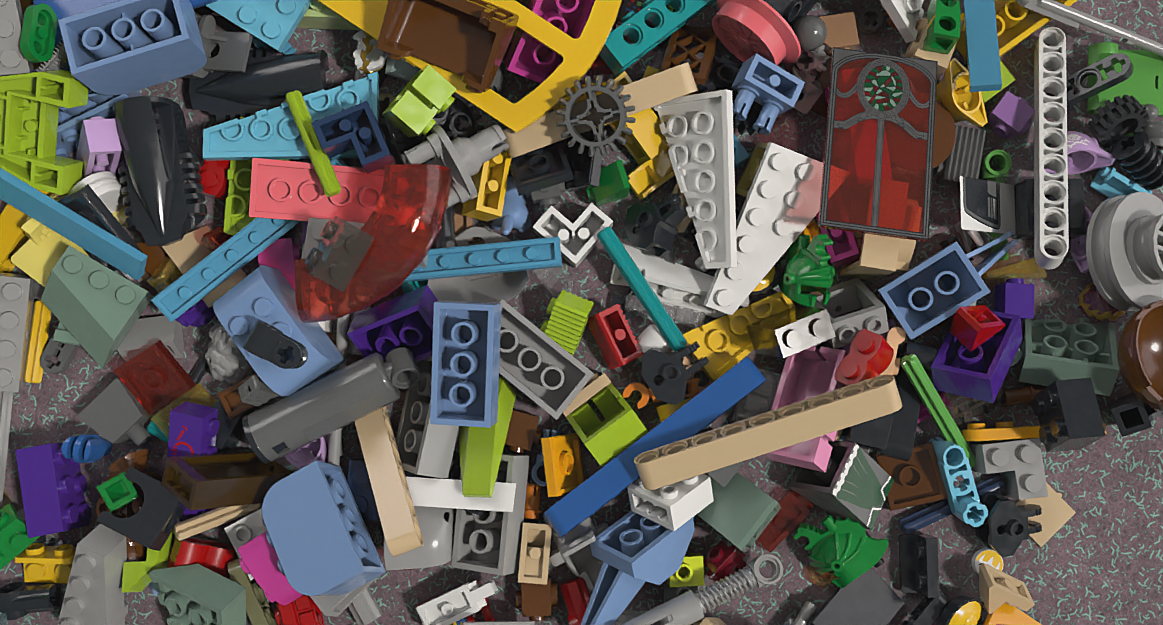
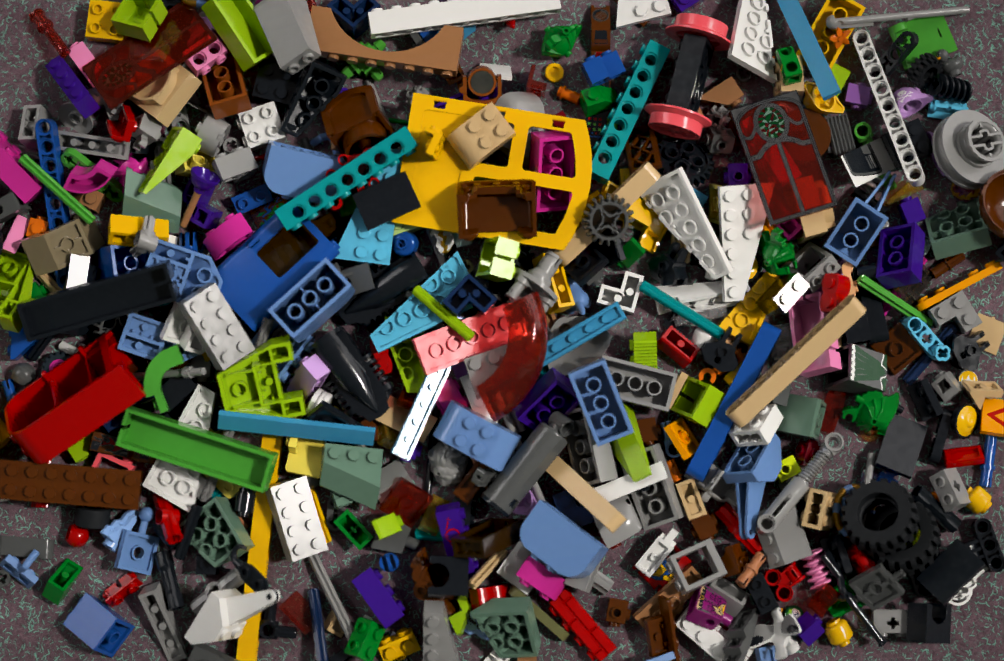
camera: 30 degrees left, 0 degrees up
green plate [20,3,58,63] -> none
green slope [96,471,139,512] -> none
black piece [242,320,308,369] -> none
clear smoke bracket [305,216,375,292] -> none
medium blue brick [731,53,805,135] -> none
dark grey piece [792,15,827,51] -> none
red slope [950,305,1006,352] -> none
black brick [1032,377,1106,453] -> none
none -> green slope [333,509,374,550]
none -> lime slope [372,512,404,540]
none -> blue head [392,232,419,256]
none -> dark purple brick [723,163,751,186]
none -> orange plant [829,27,851,49]
none -> light grey brick [931,371,964,402]

